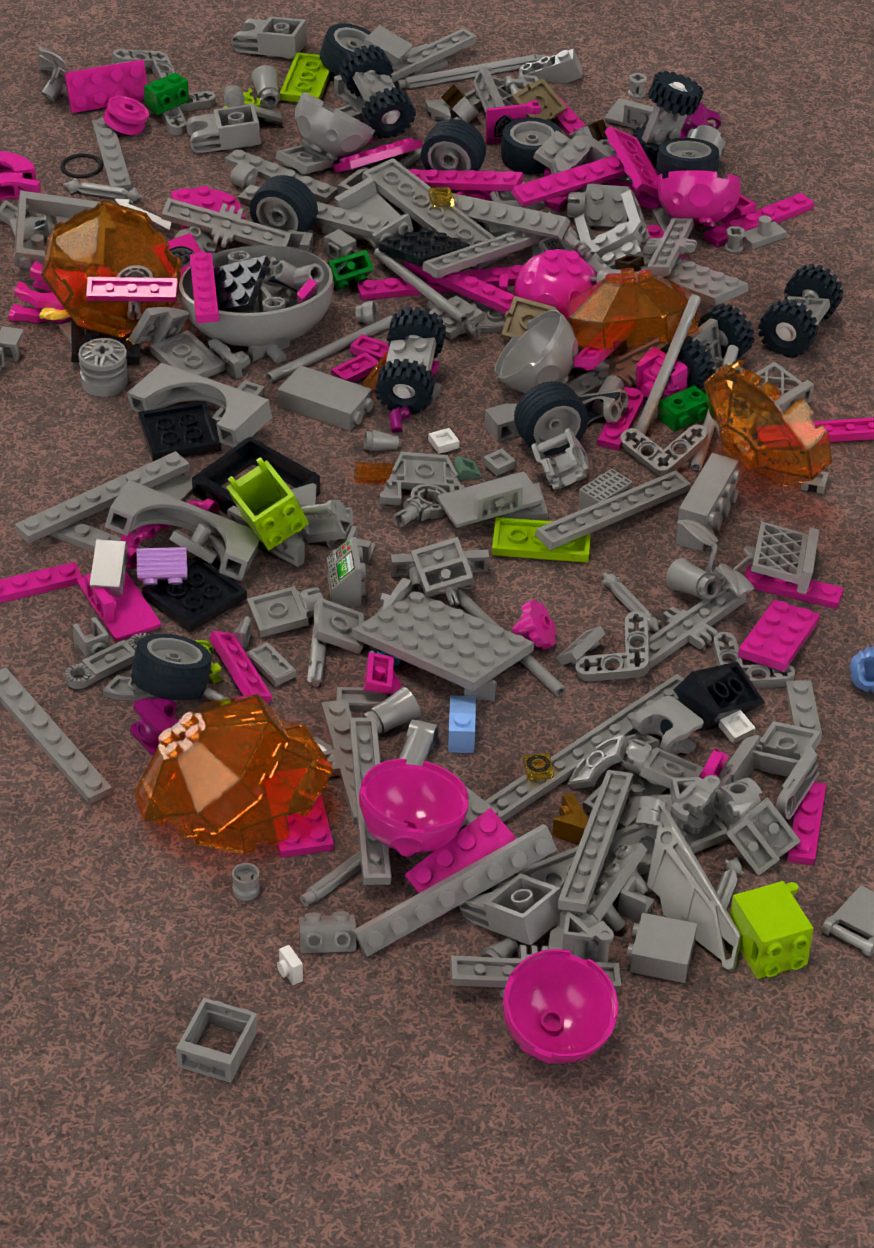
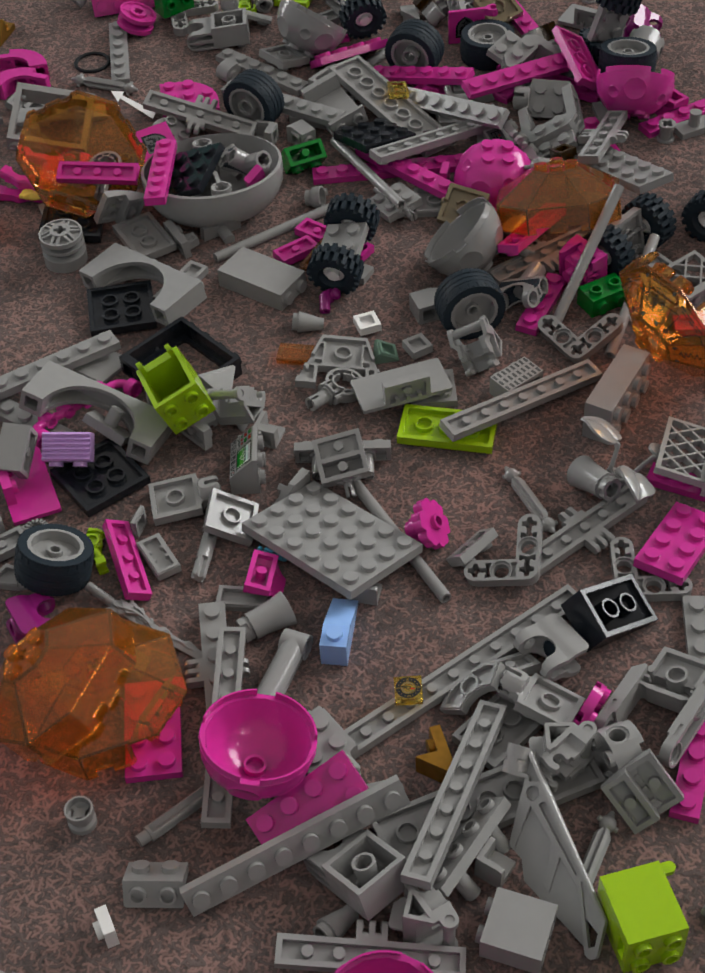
camera: 10 degrees right, 5 degrees up
white plate [718,710,756,744] -> none

